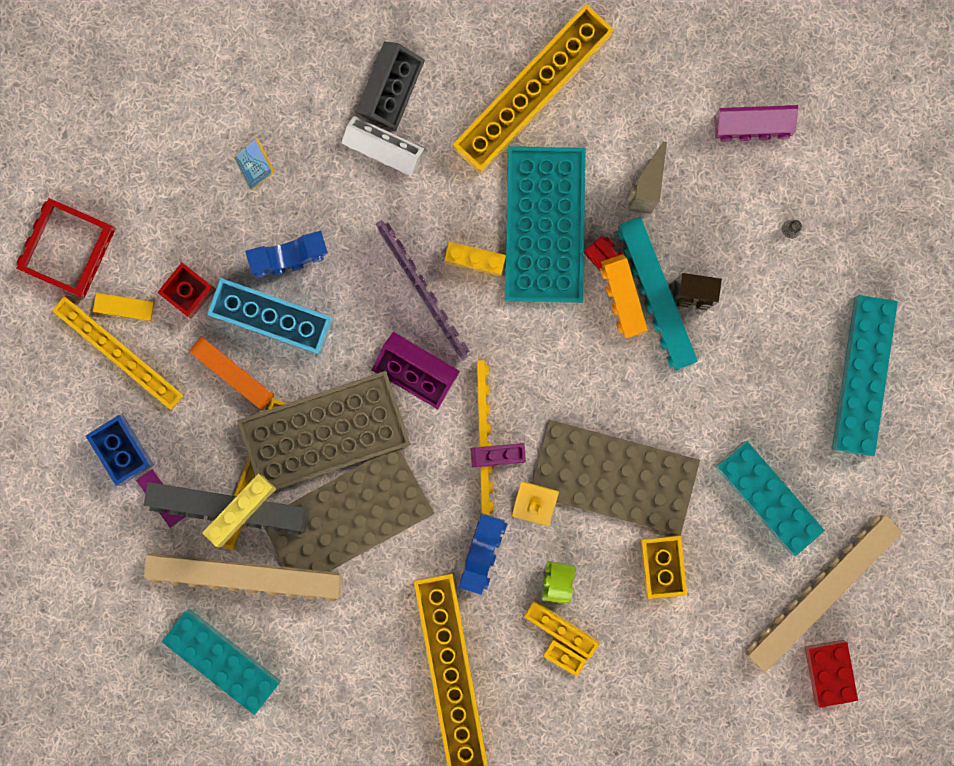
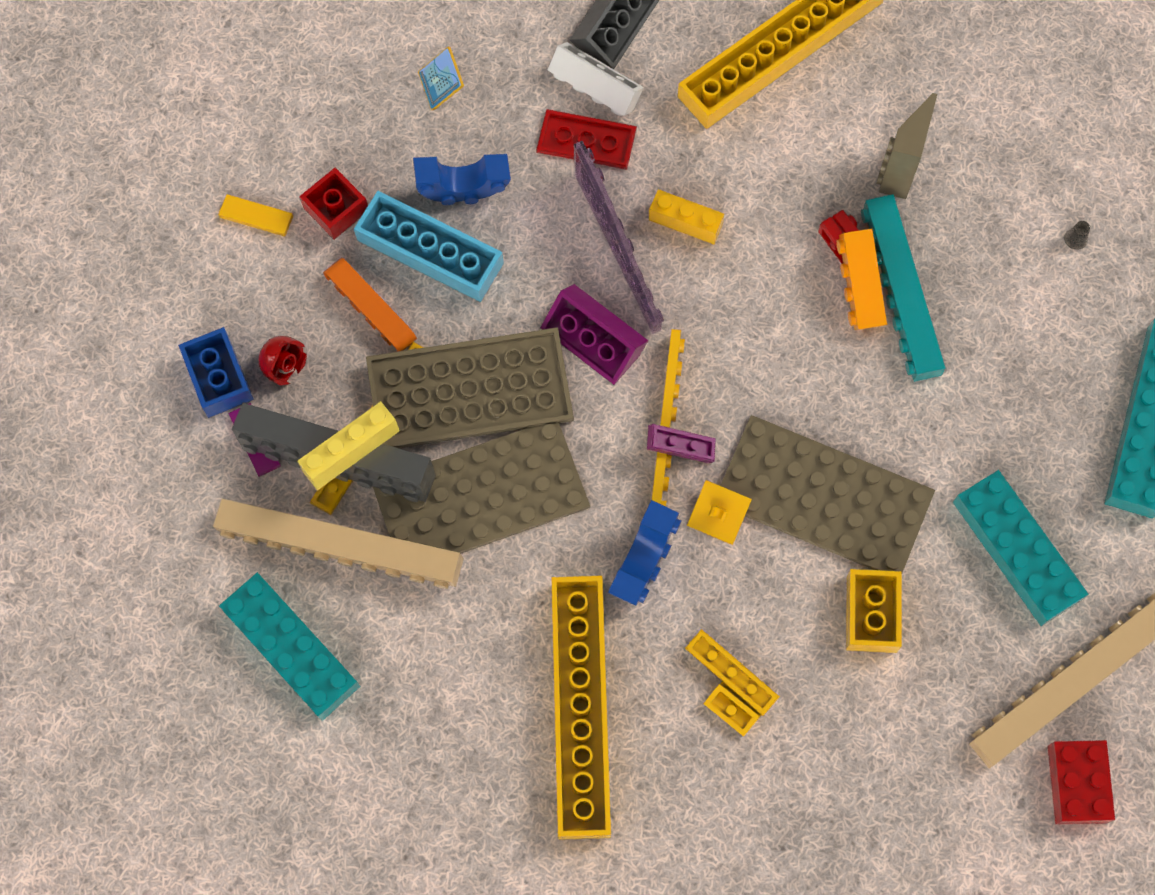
camera: 10 degrees right, 15 degrees down
red window [16,198,116,299] -> none
yellow plate [52,296,185,410] -> none
teal plate [505,146,586,303] -> none
lime brick [542,561,575,604] -> none
dark brown brick [673,273,722,311] -> none
slope [714,105,798,142] -> none
none -> red cylinder [258,336,307,385]
none -> red tile [536,109,637,170]

